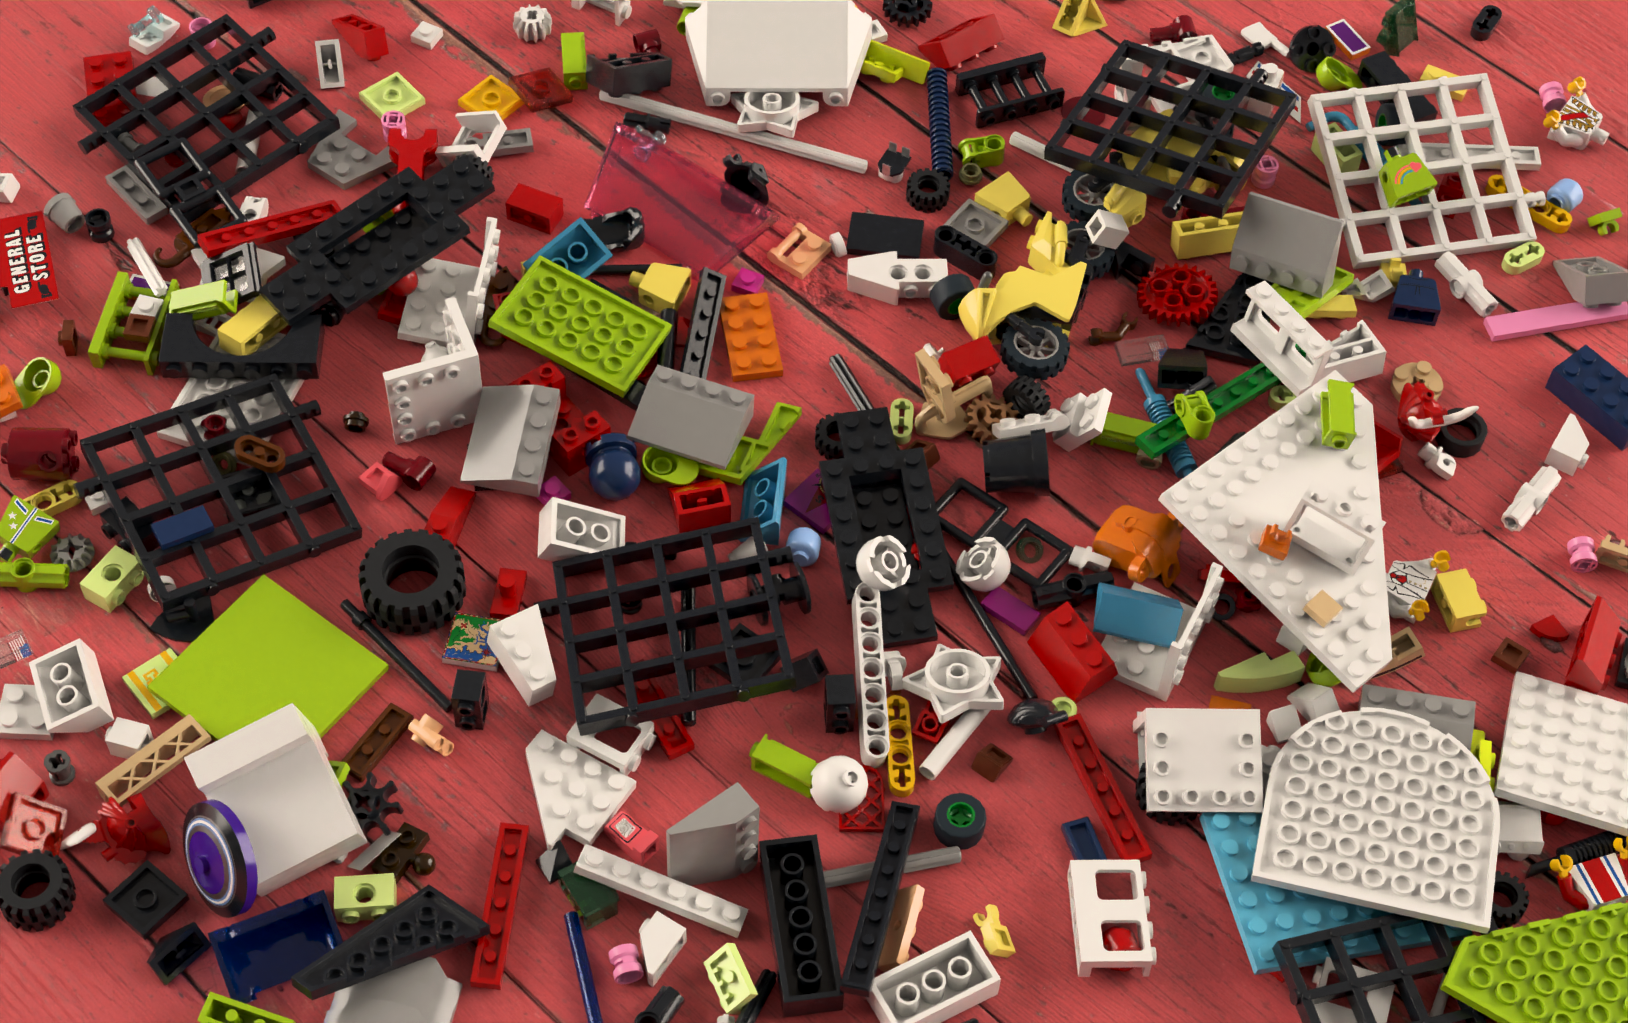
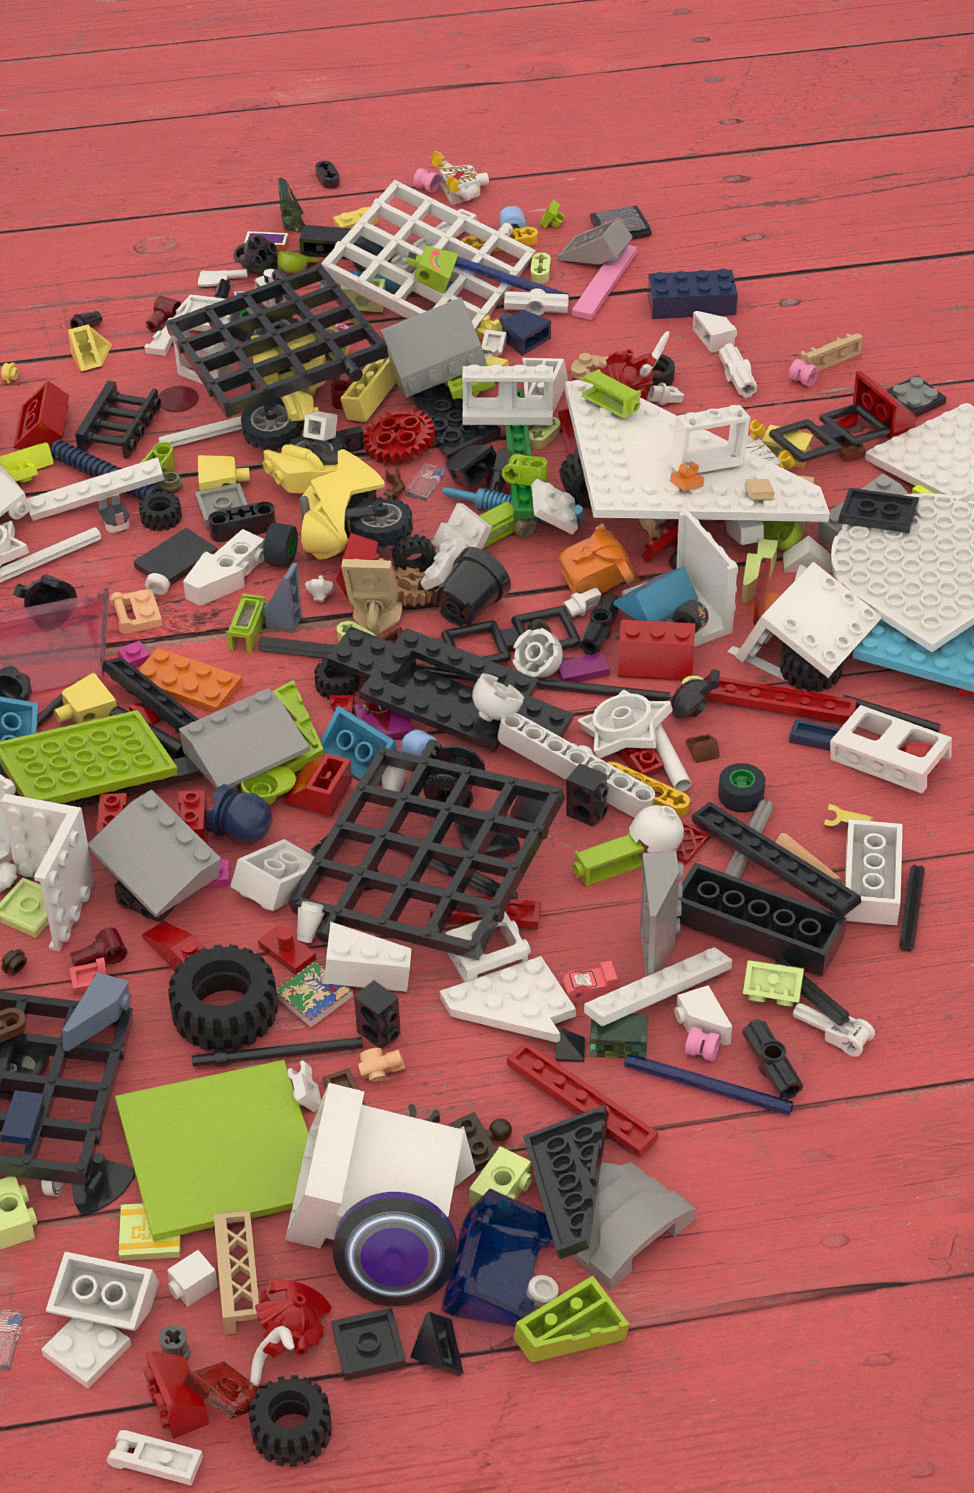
camera: 50 degrees left, 10 degrees down
none -> white plate [27,458,165,521]
none -> sand blue slope [62,972,132,1051]
none -> lime window [226,594,266,653]
none -> sand blue slope [263,563,302,633]
none -> white plate [288,1060,321,1112]
none -> white cone [296,901,325,943]
none -> red tile [330,695,355,714]
none -> clear blue piece [454,257,570,296]
none -> white tile [526,1275,559,1307]
none -> white plate [531,479,578,534]
none -> black head [672,600,709,633]
none -> clear red tile [753,557,771,625]
none -> black bar [769,403,891,463]
none -> black tile [839,488,919,533]
none -> black bar [843,695,941,732]

